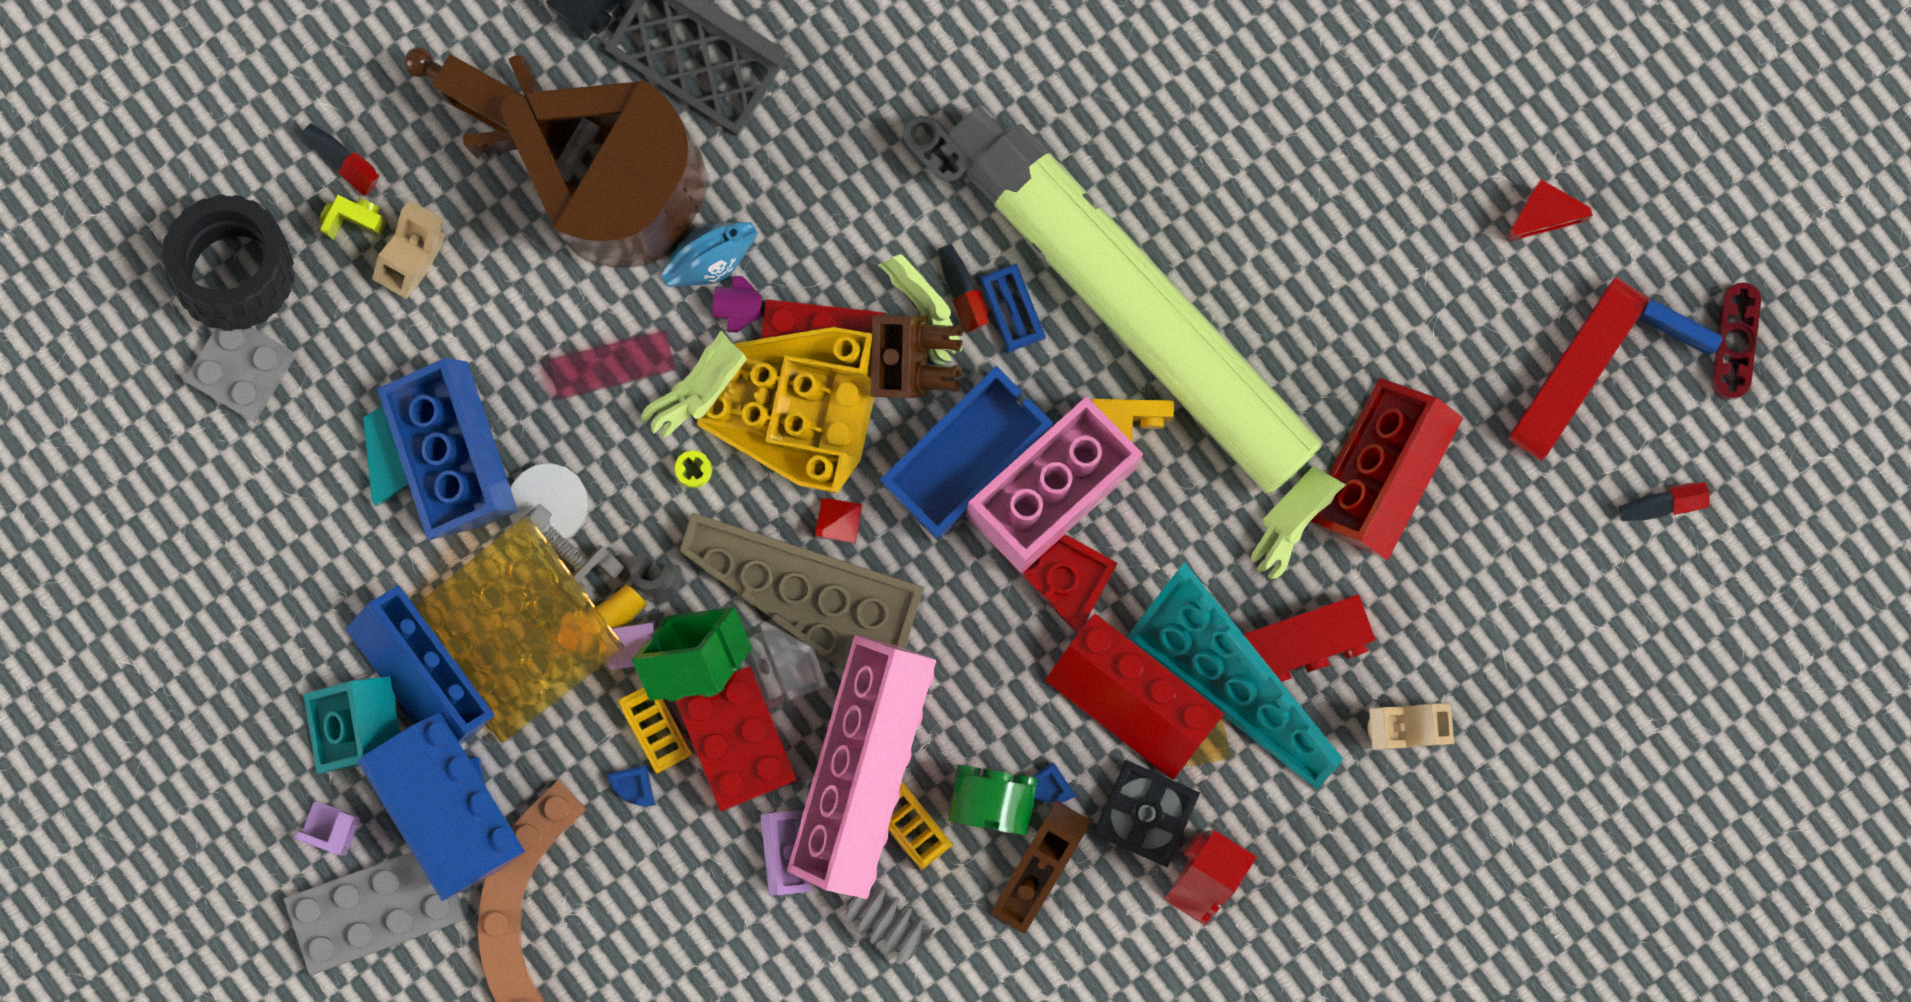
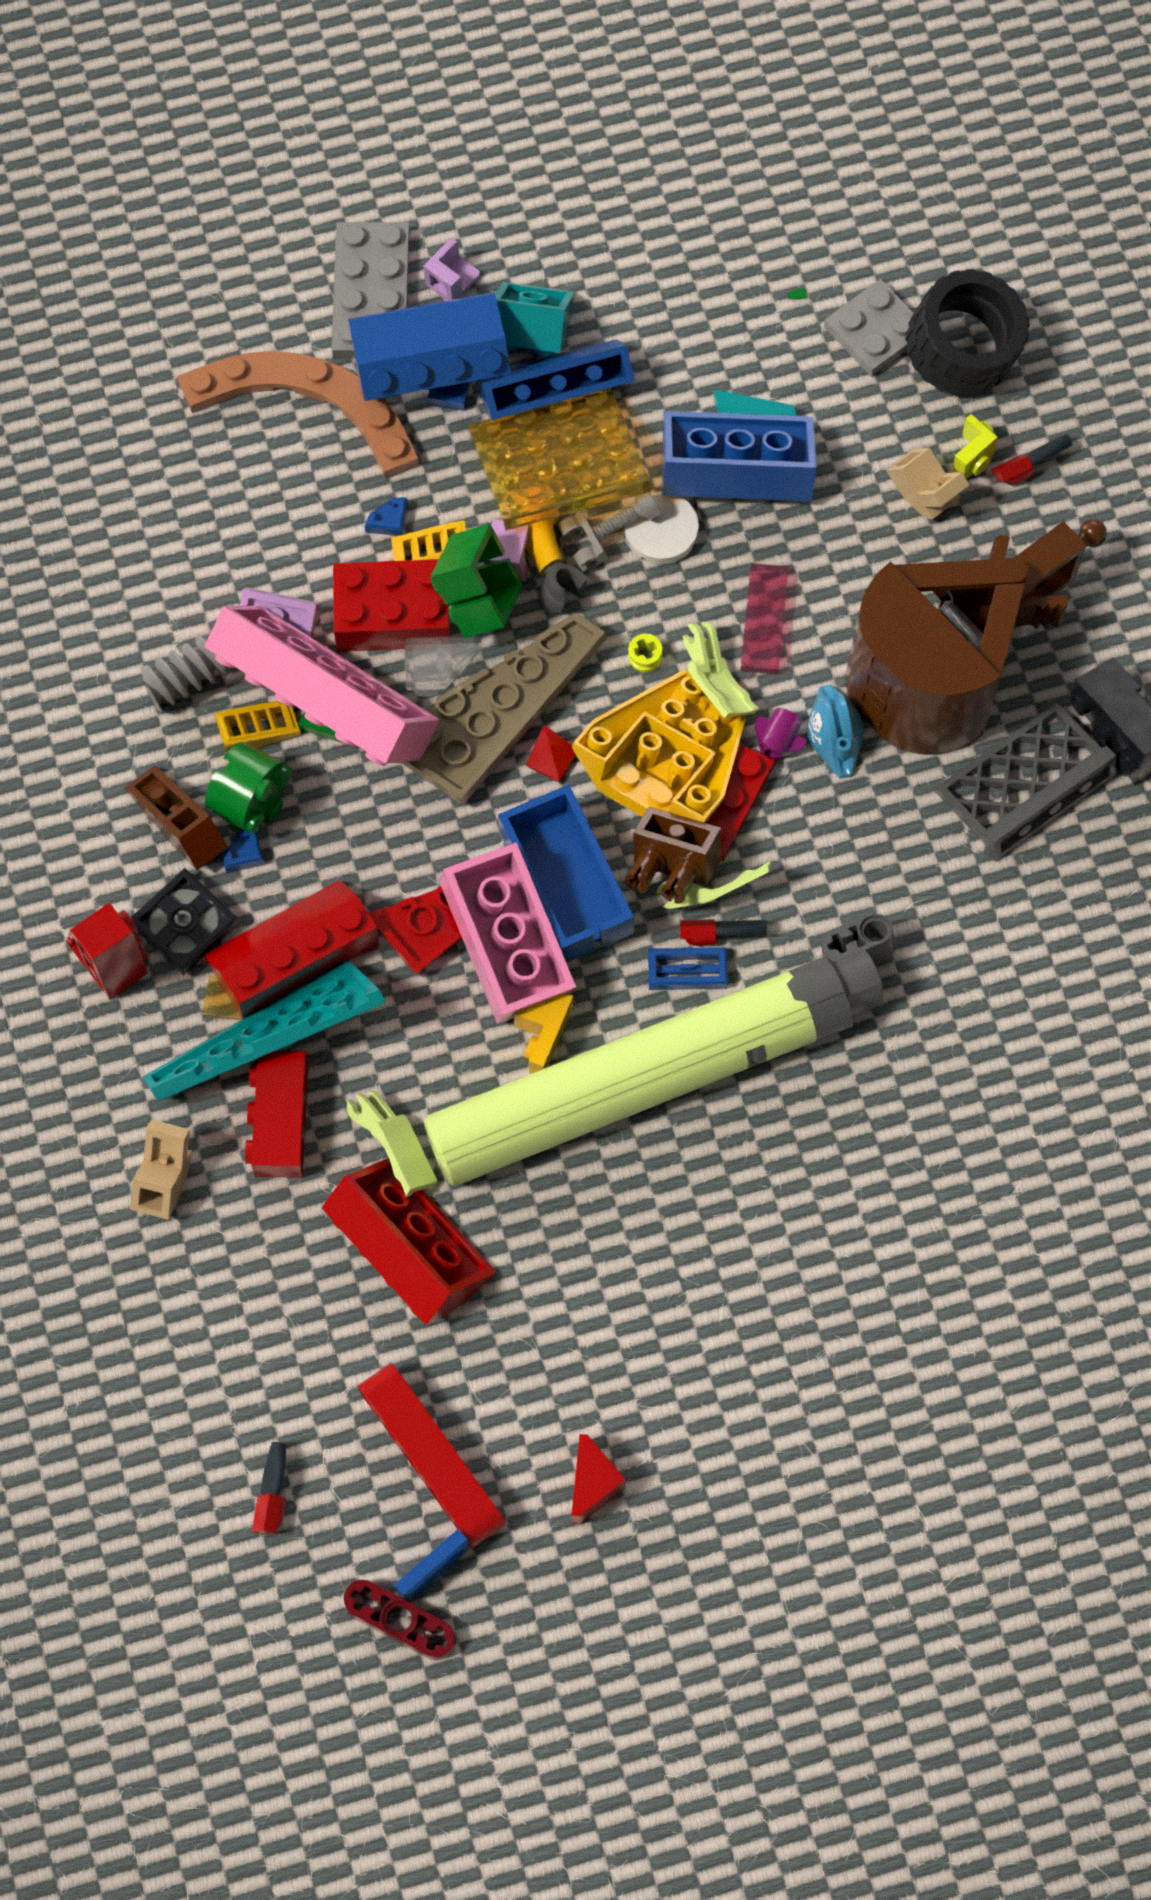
camera: 110 degrees right, 15 degrees down
none -> green piece [787,288,807,300]

